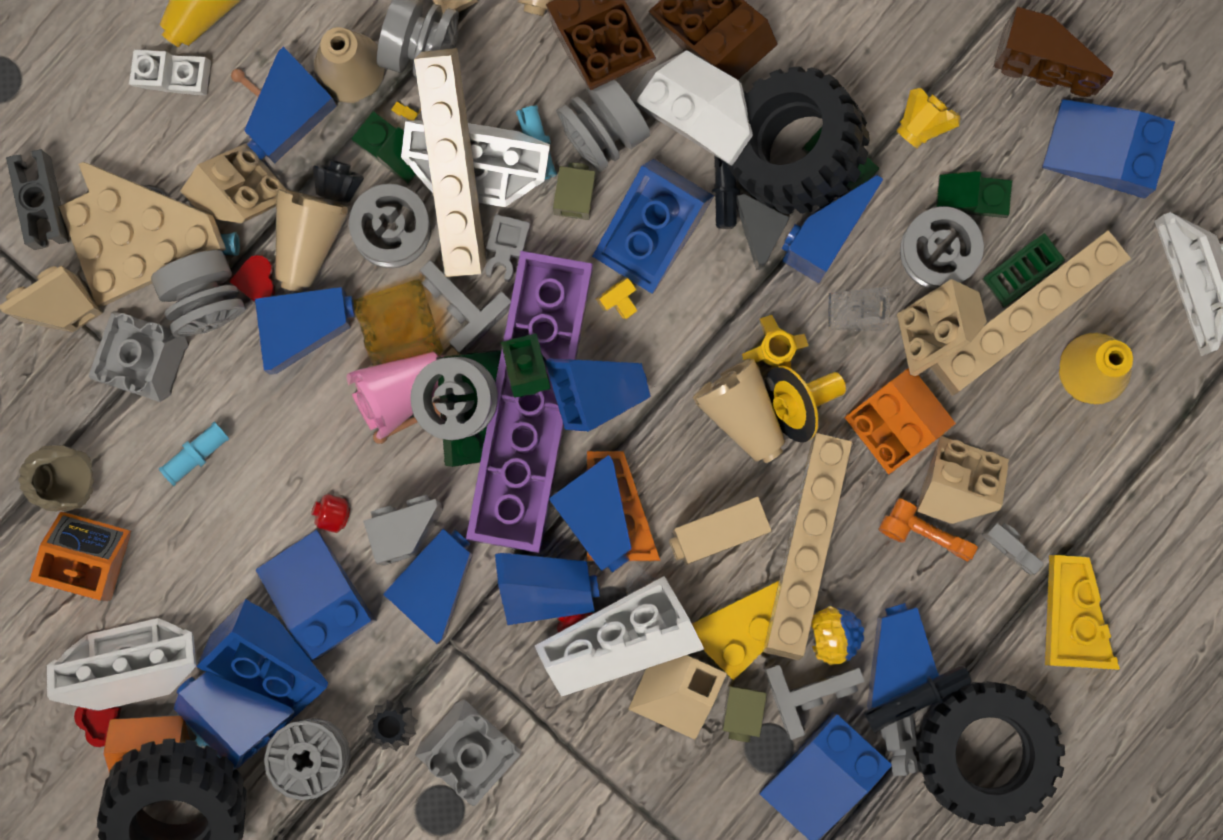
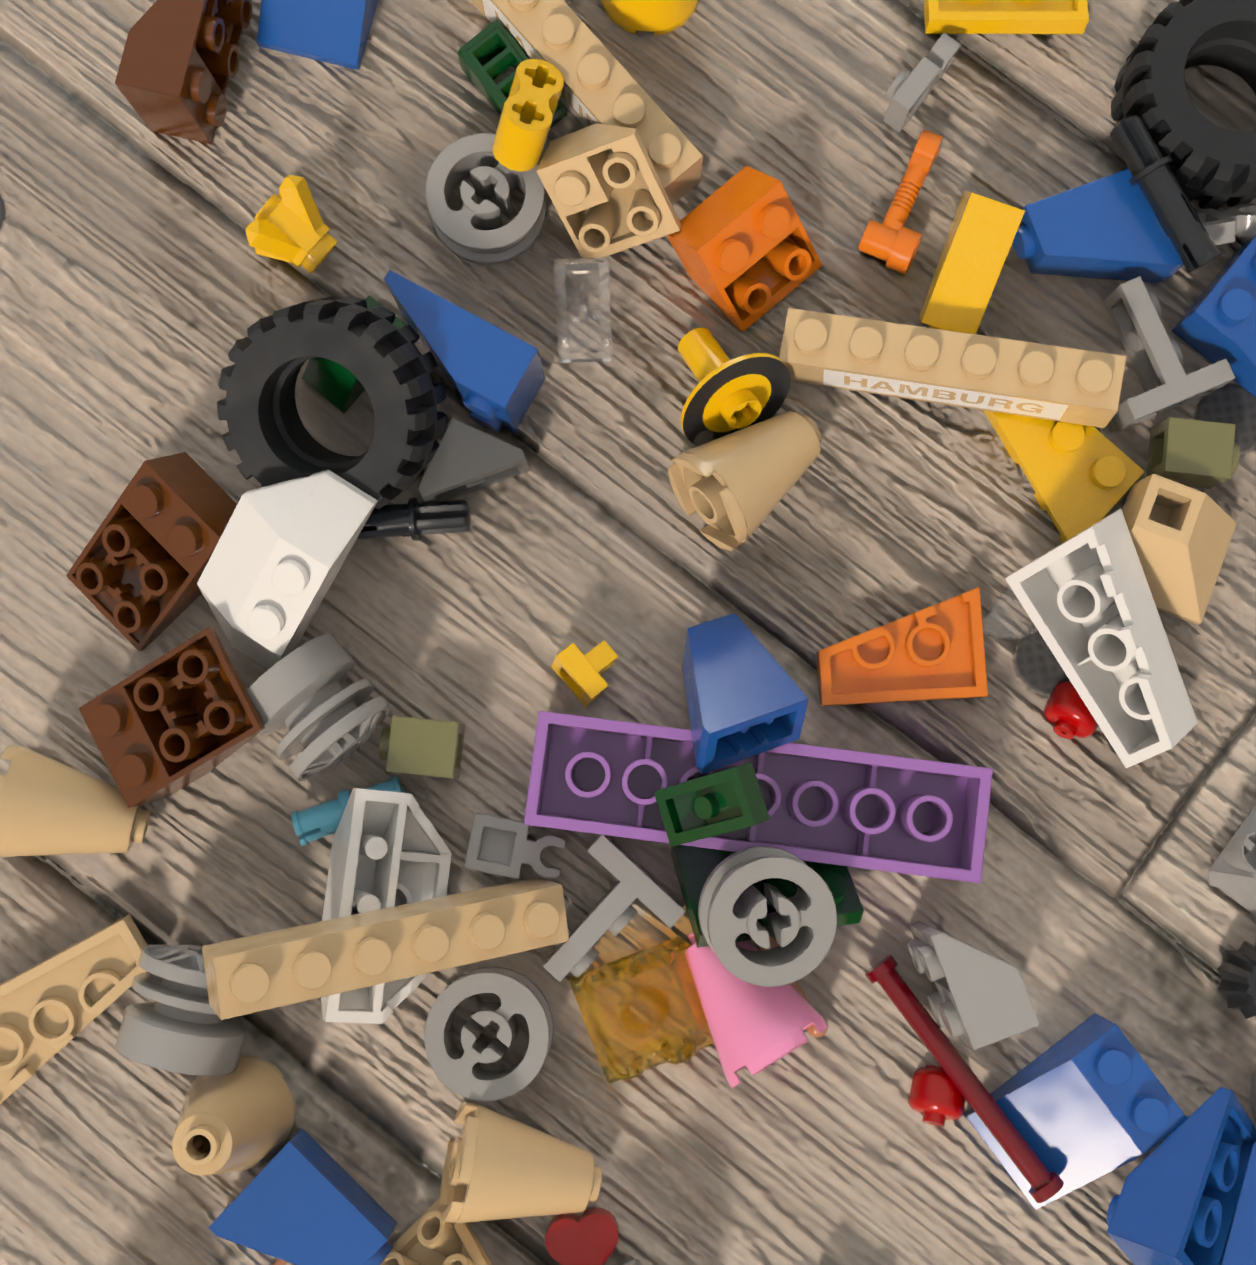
camera: 90 degrees left, 0 degrees up
blue slope [255,287,355,375] -> none
black piece [313,160,364,203] -> none
dark green slope [351,111,416,185] -> none
blue slope [383,529,472,644] -> none
yellow piece [391,102,421,120] -> none
blue slope [495,553,600,625] -> none
blue slope [549,455,631,573] -> none
blue slope [592,159,714,294] -> none
tan brick [669,497,772,566] -> none
yellow rock [742,315,809,369] -> none
yellow piece [811,606,864,665] -> none
tan slope [917,436,1009,524] -> none
dark green slope [936,171,1012,218] -> none
none -> yellow axle [492,59,564,172]
none -> dark red bar [865,954,1064,1203]
none -> yellow slope [919,190,1025,334]

